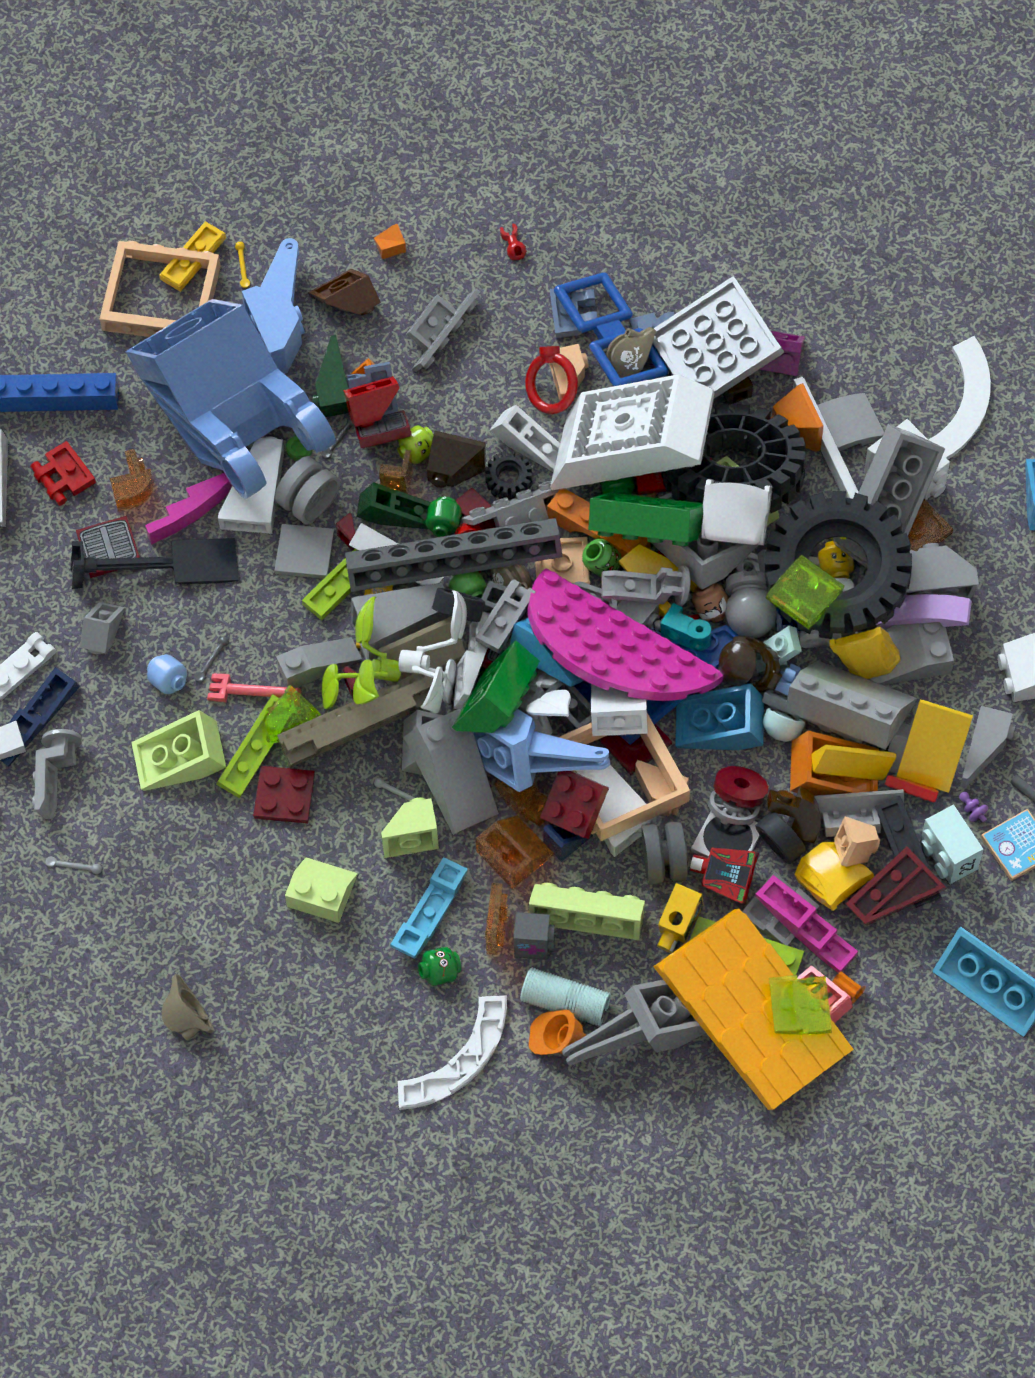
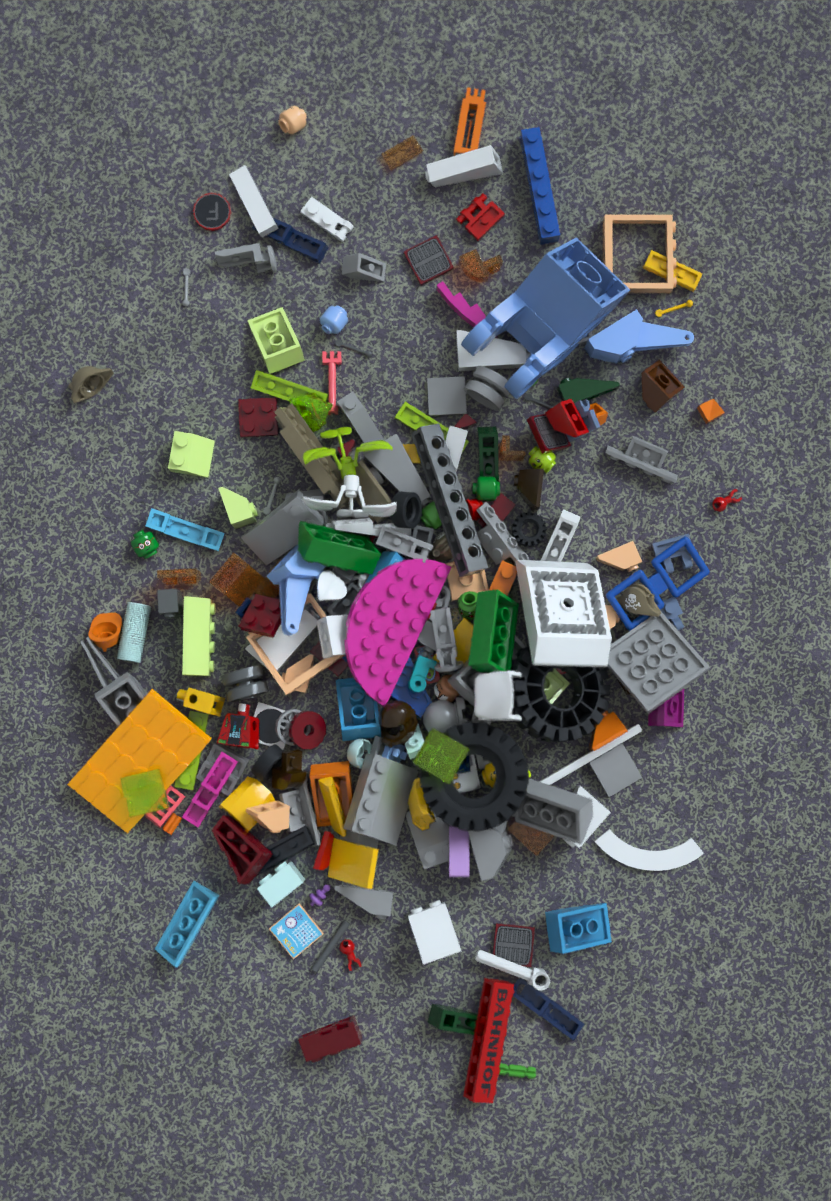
camera: 80 degrees right, 20 degrees up
black piece [70,538,239,589] -> none
white tile [398,995,507,1110] -> none
red piece [525,346,578,414] -> none

